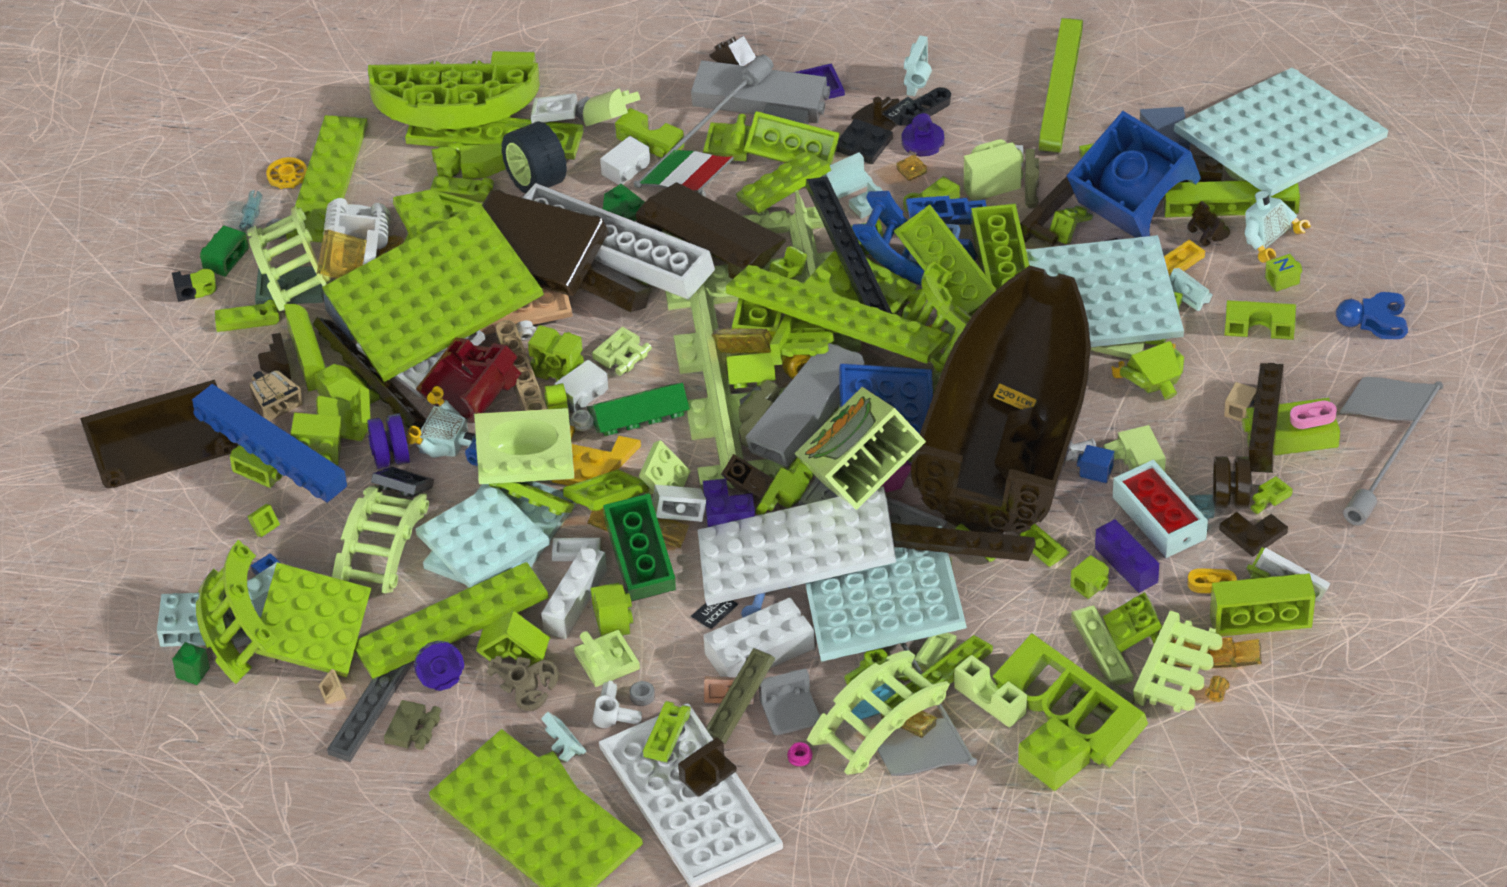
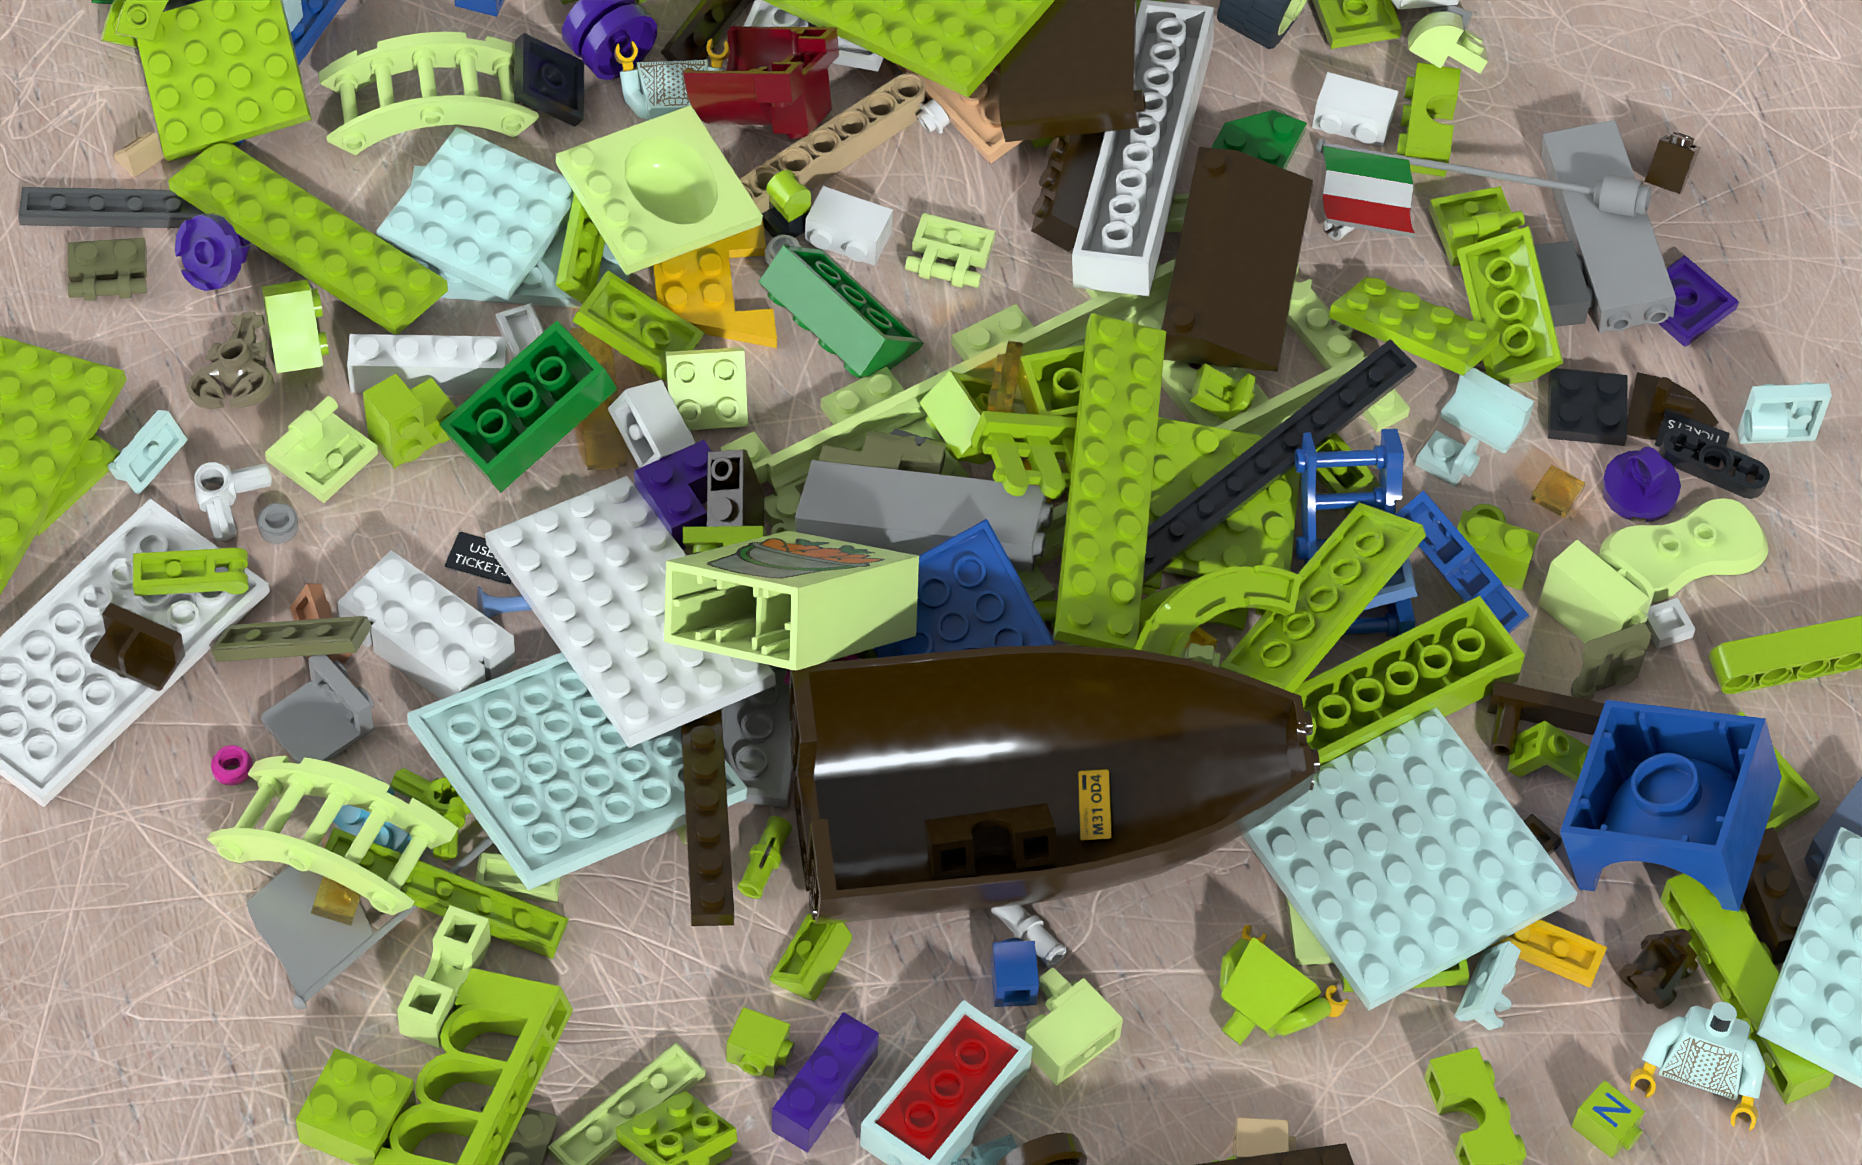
camera: 60 degrees right, 10 degrees up
lime brick [528,325,584,382] -> none
none -> yellowish green plate [1600,498,1769,602]

